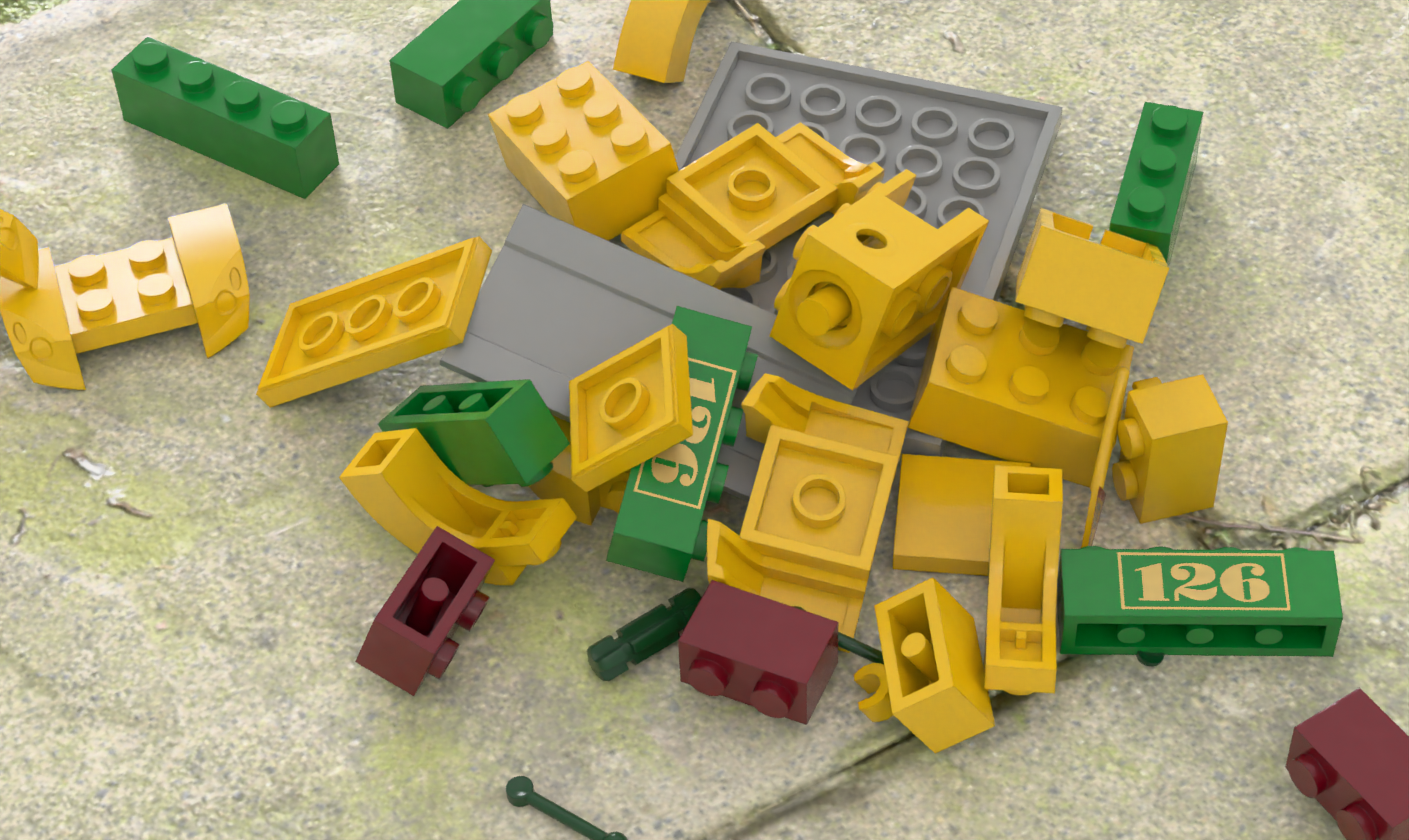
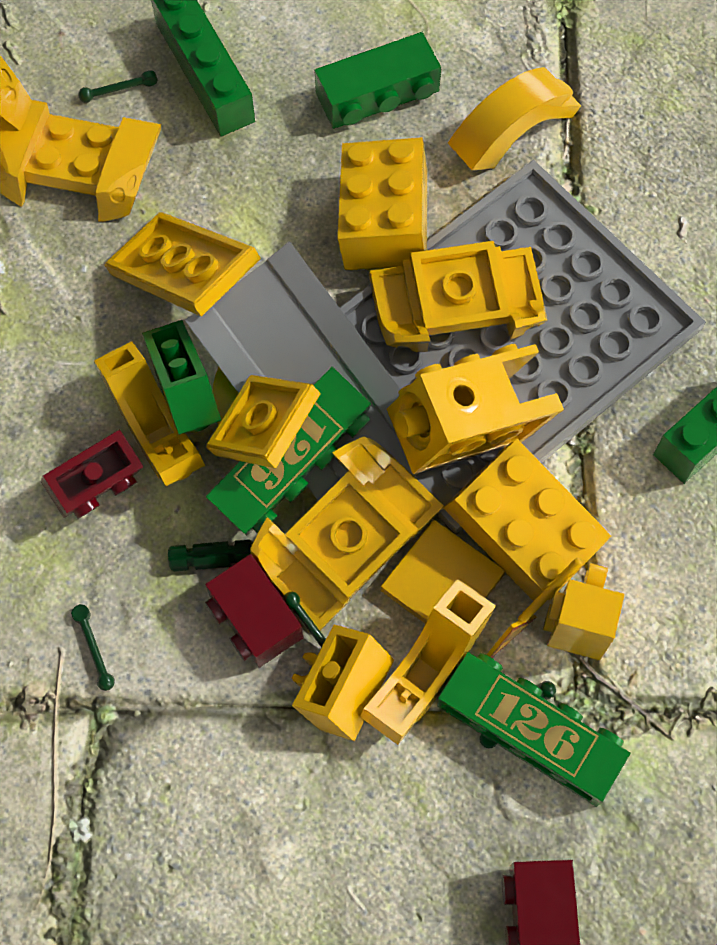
camera: 30 degrees right, 20 degrees up
yellow piece [1015,208,1169,349] -> none
none -> dark green hinge [78,70,158,103]

